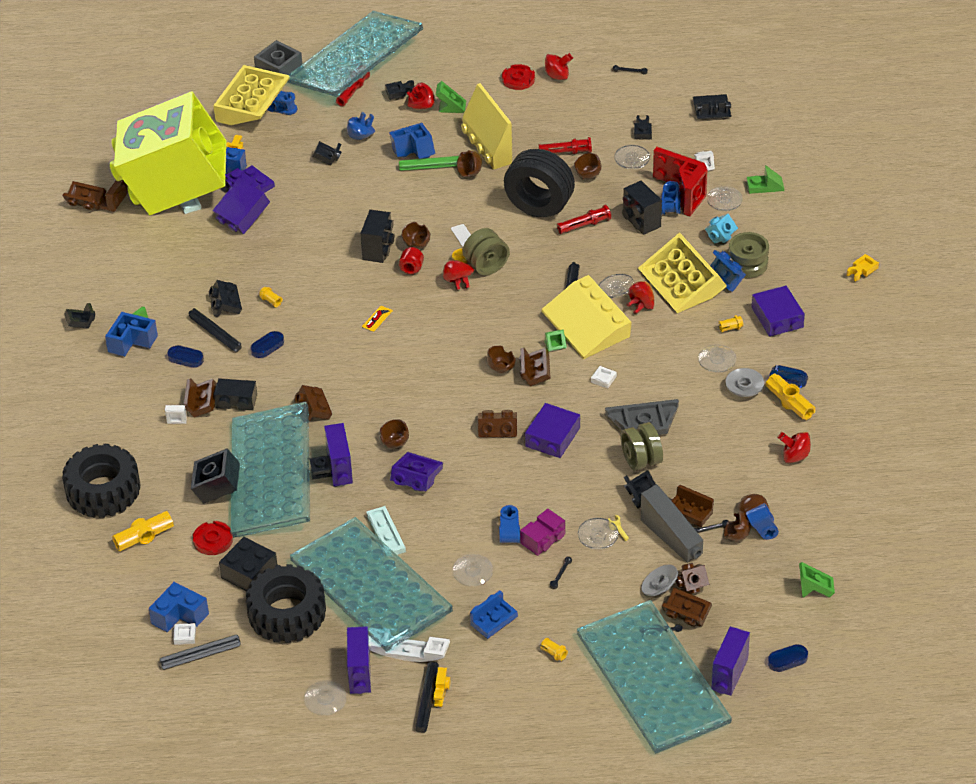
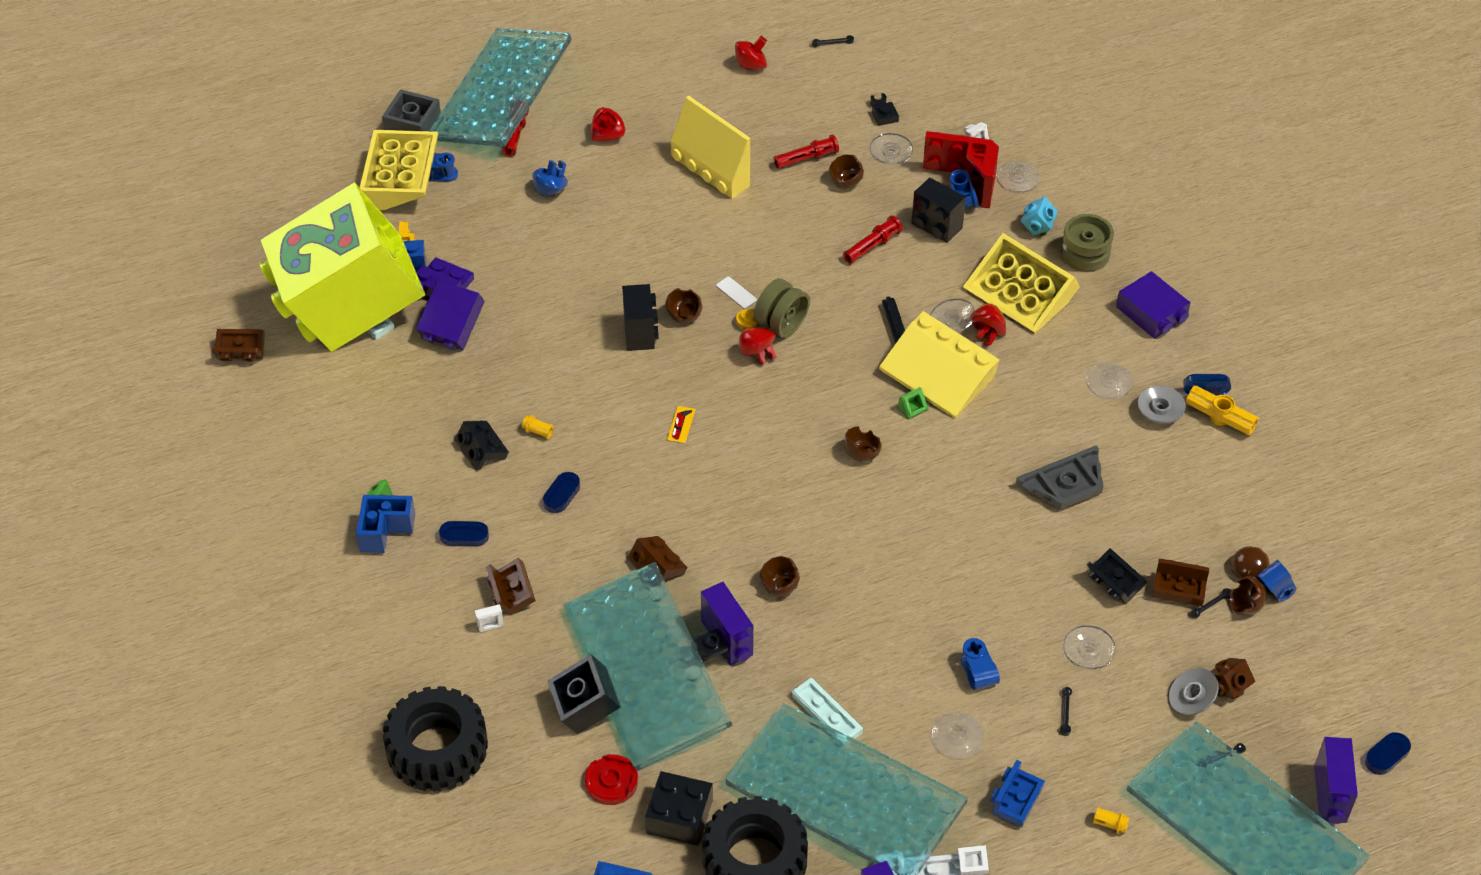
camera: 20 degrees left, 5 degrees up
black bracket [64,303,95,328] -> none
reddish brown bracket [99,180,128,212] -> none
yellow piece [112,511,174,551] -> none
black axle [189,308,242,352] -> none
black brick [214,378,258,411] -> none
black bracket [312,141,342,166] -> none
black plate [385,80,414,100] -> none
blue brick [389,122,435,159] -> none
dark purple plate [390,452,443,491] -> none
bright green axle [399,156,459,171] -> none
red head [399,247,424,274] -> none
bright green slope [436,81,466,113] -> none
reddish brown hair [457,150,482,177] -> none
reddish brown bracket [478,410,517,438] -> none
red tile [502,64,535,90] -> none
black tyre [503,149,575,217] -> none
reddish brown bracket [519,347,551,386] -> none
magenta brick [520,508,566,556] -> none
dark purple brick [525,403,580,458] -> none
white tile [591,366,617,389] -> none
light yellow hand [608,515,629,541] -> none
olive wheel [620,422,663,471] -> none
dark grey slope [641,484,703,563] -> none
reddish brown bracket [662,588,712,627] -> none
black hinge [693,94,732,120] -> none
blue bracket [710,250,746,292] -> none
yellow pin [718,315,744,333] -> none
bright green slope [746,165,784,194] -> none
red piece [777,431,811,463] -> none
bright green slope [799,562,835,598] -> none
yellow plate [846,254,879,281] -> none

